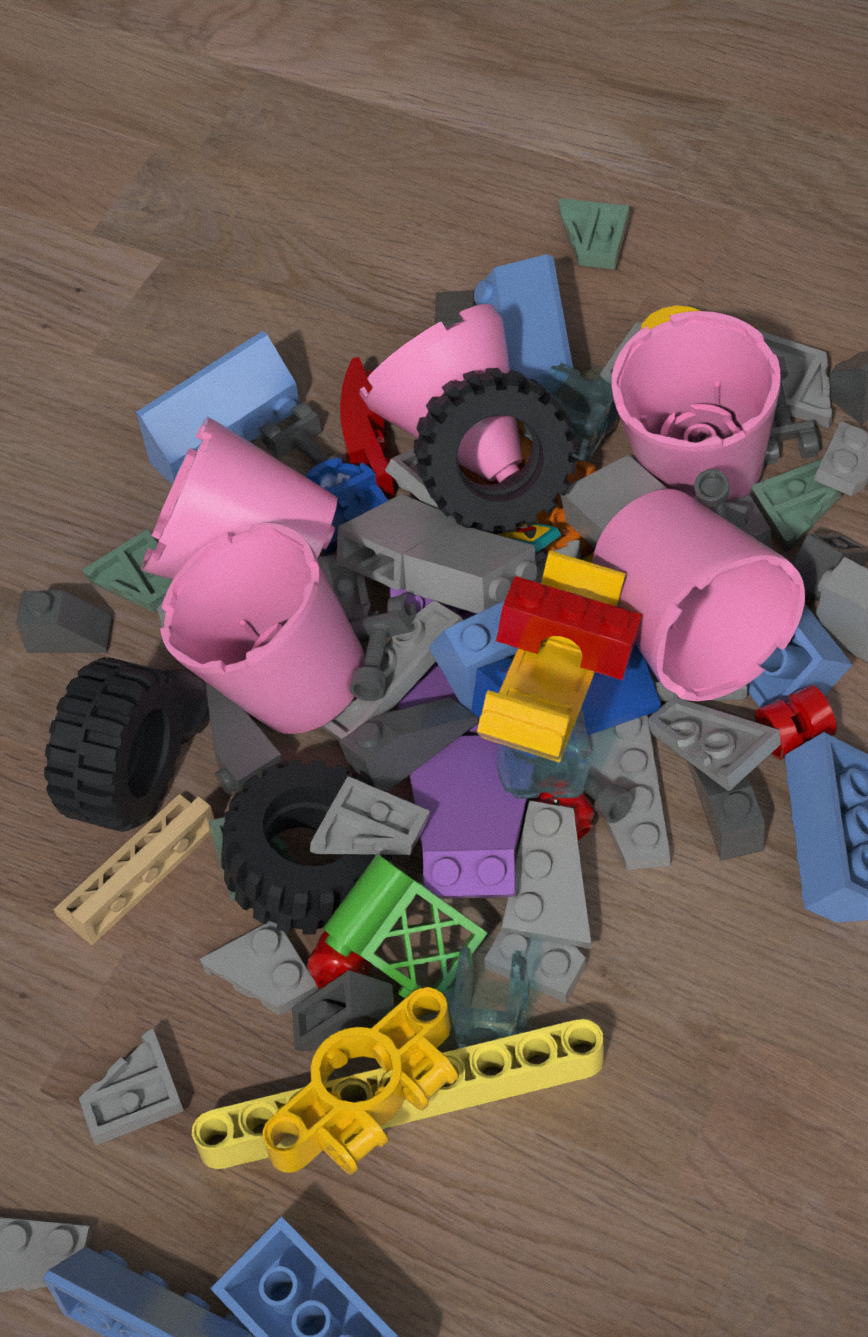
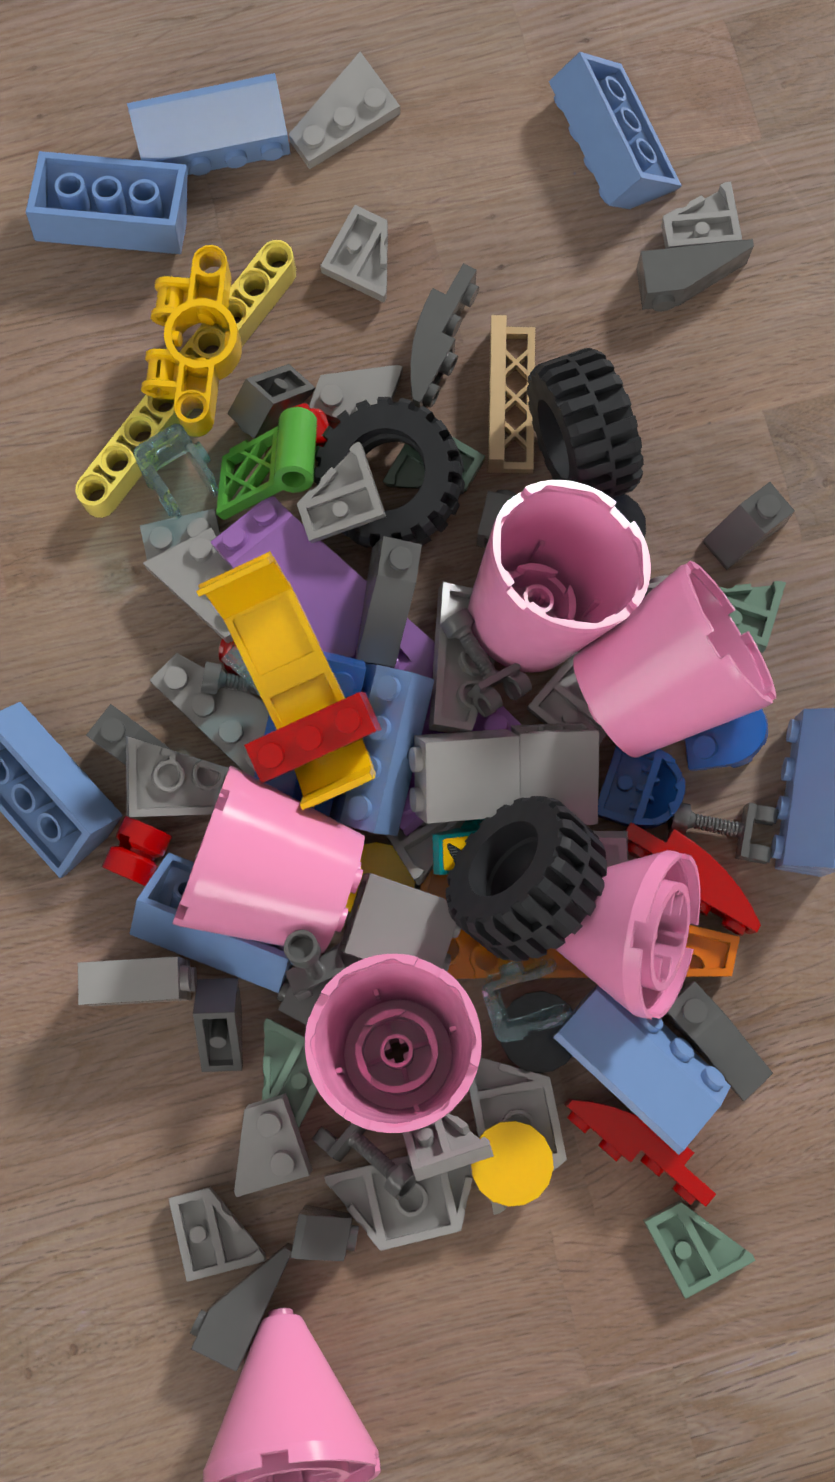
camera: 135 degrees right, 25 degrees up
none -> dark grey slope [411,263,479,408]
none -> red slope [564,1098,716,1207]

